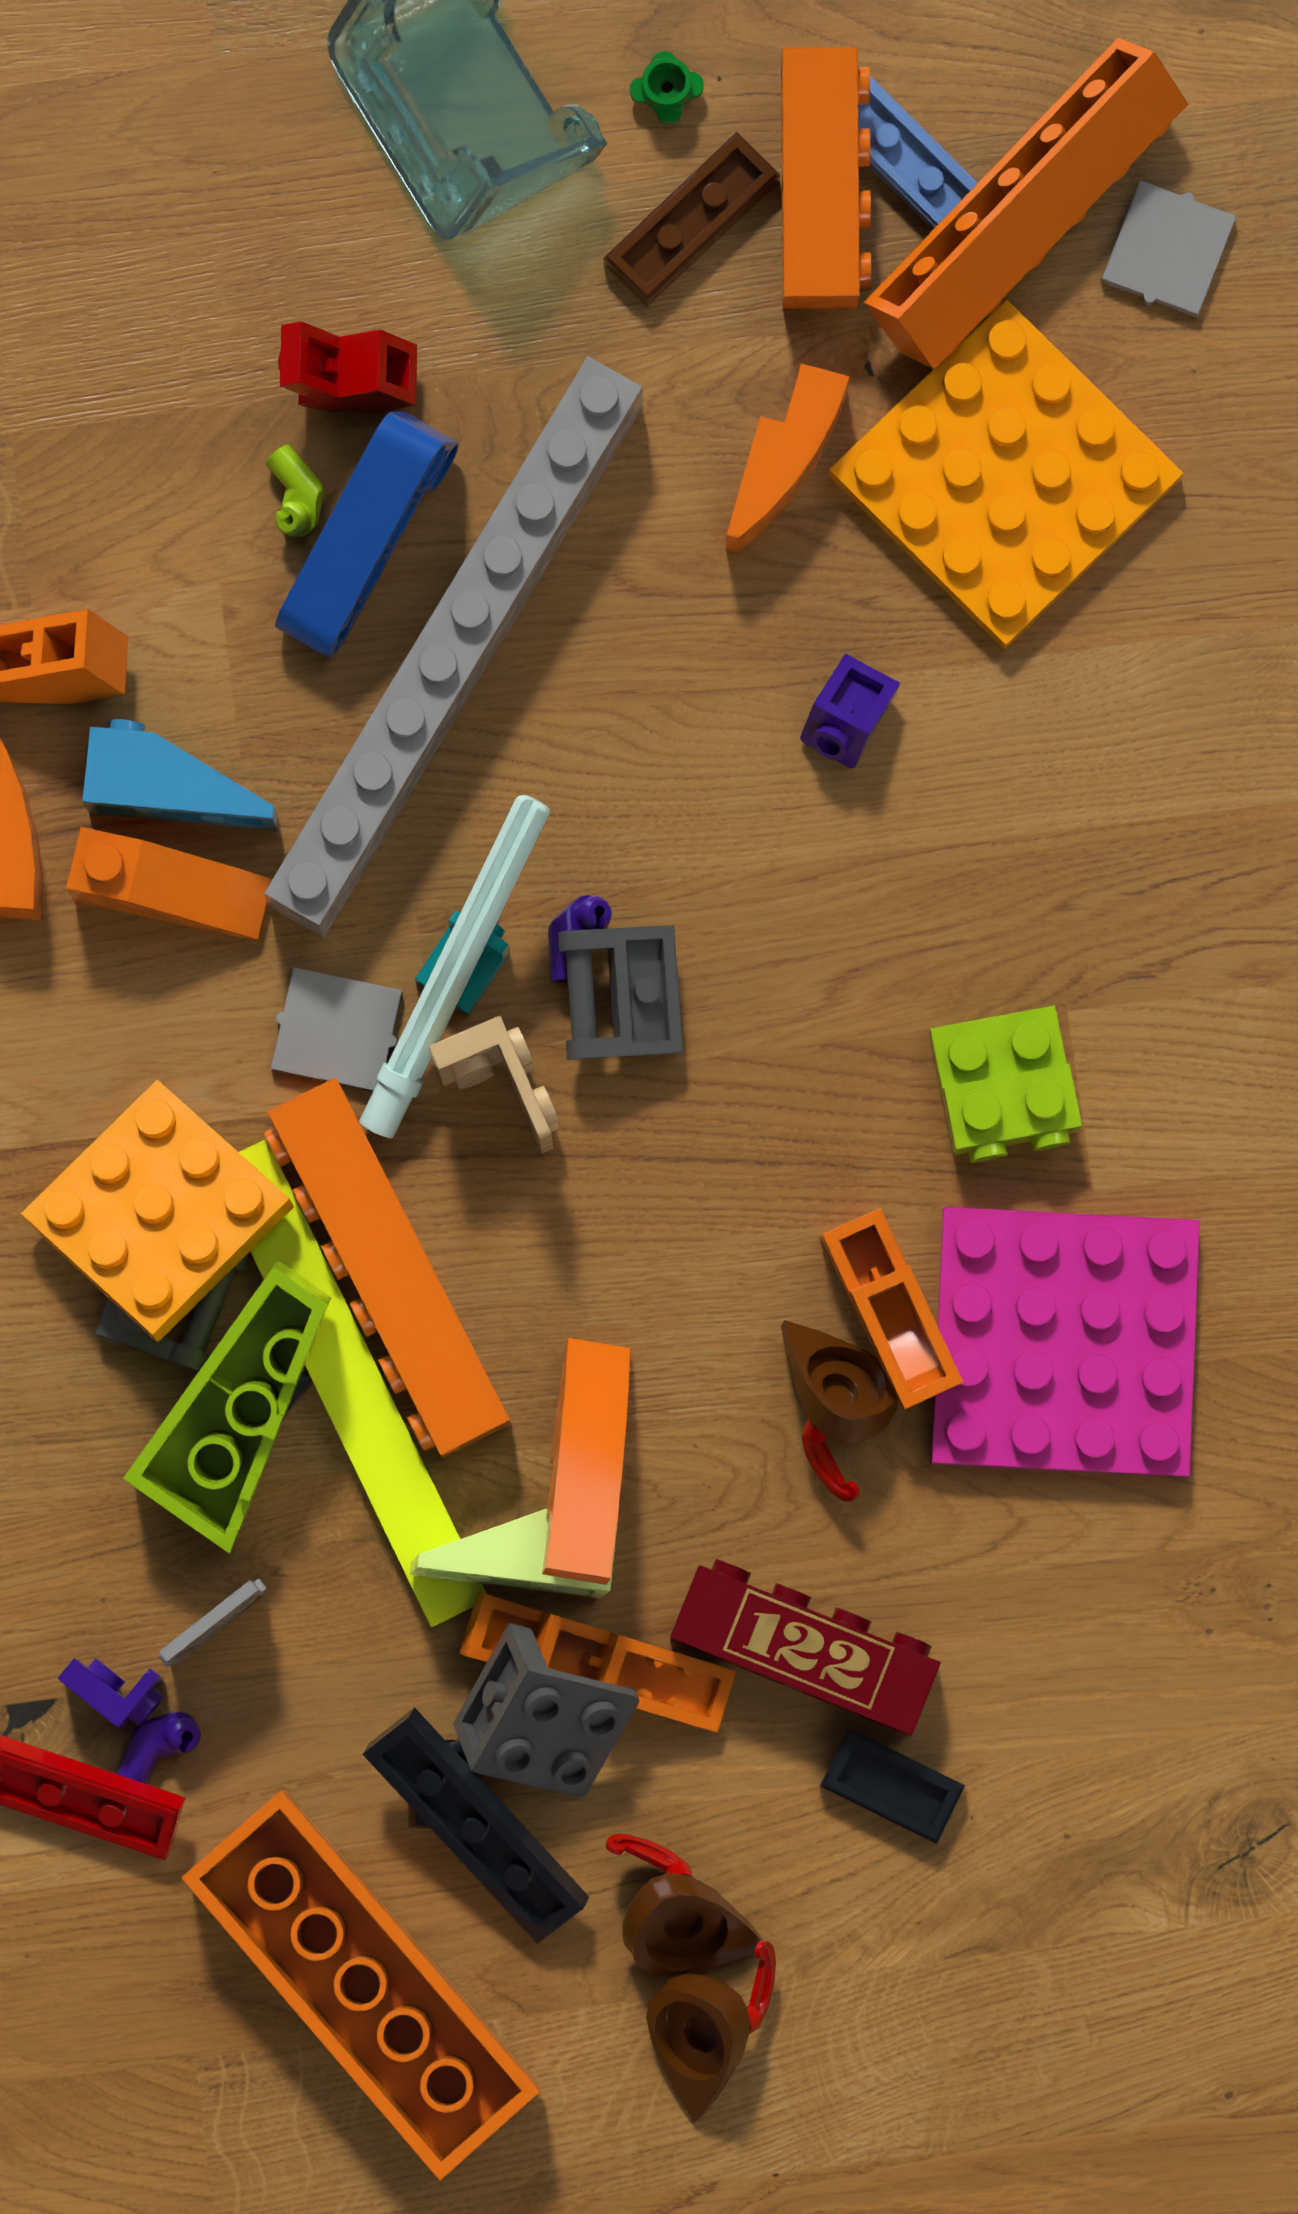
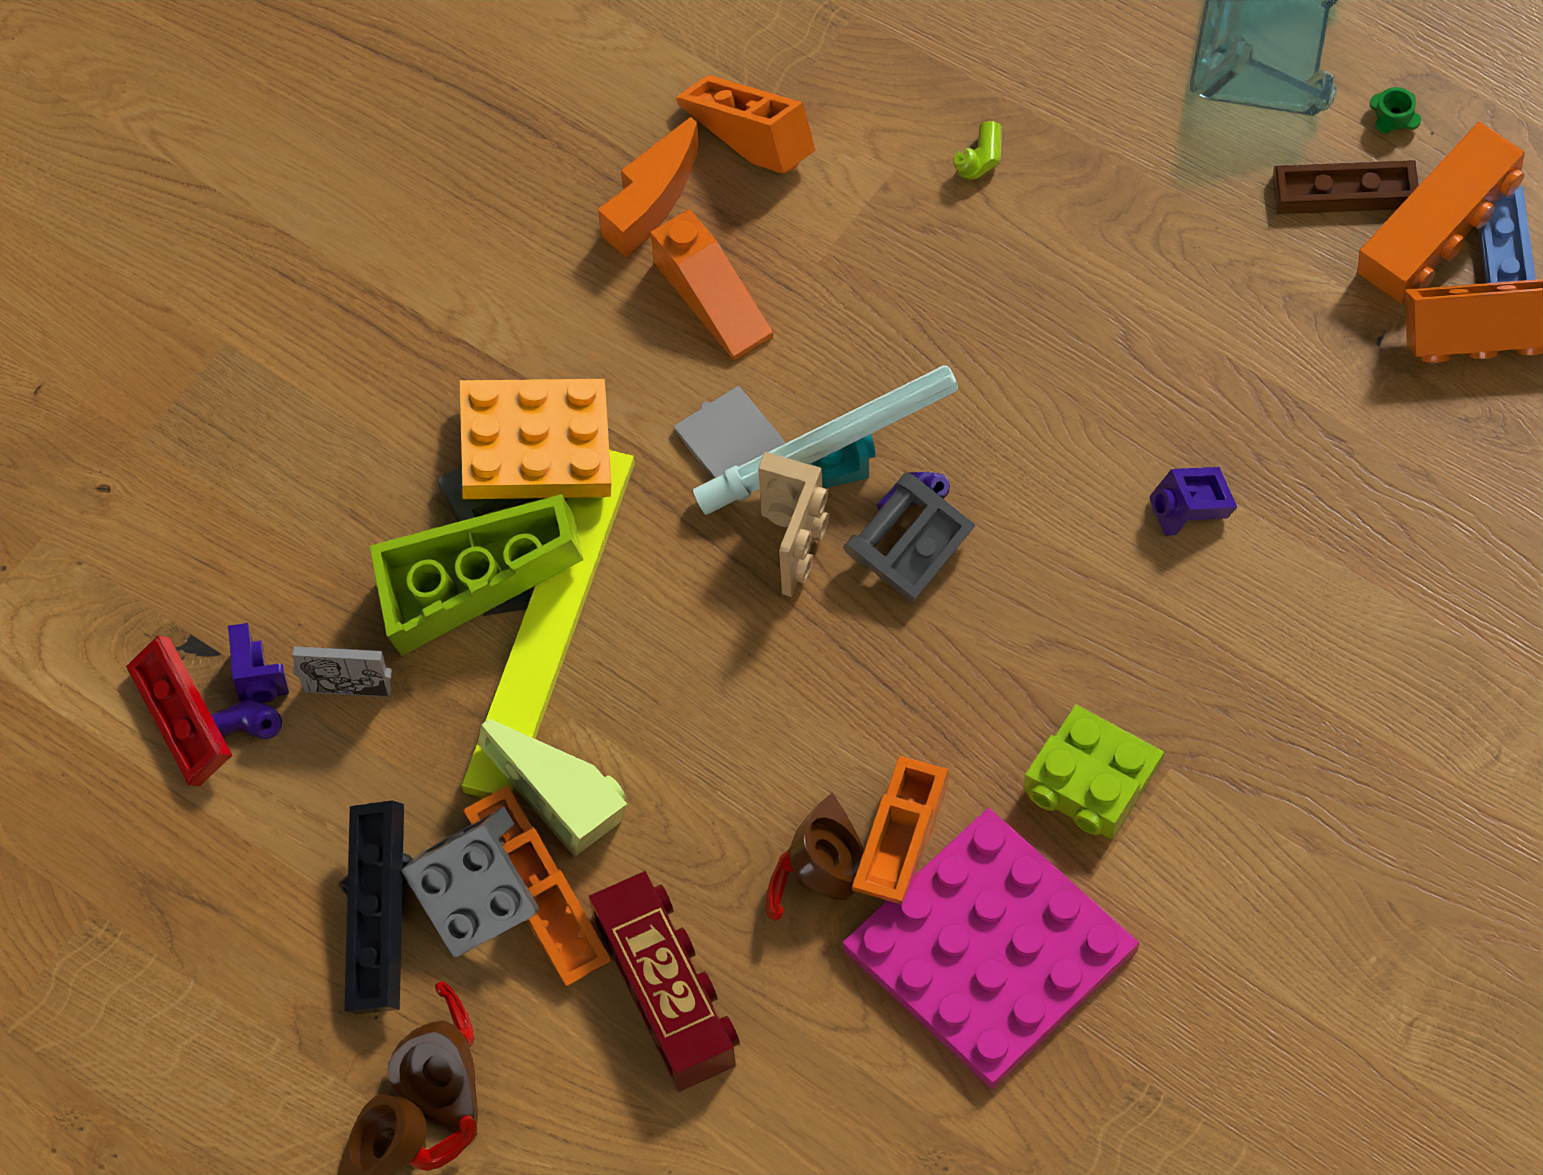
camera: 45 degrees right, 20 degrees down
dark azure slope [82,719,278,830] -> none
orange brick [181,1790,542,2181] -> none
light grey brick [264,356,643,938] -> none
orange brick [264,1077,512,1459] -> none
blue beam [275,411,459,659] -> none
red brick [278,321,418,412] -> none
orange slope [542,1338,631,1585] -> none
orange slope [726,363,850,553] -> none
black tile [820,1728,965,1844] -> none
light orange plate [828,299,1184,650] -> none

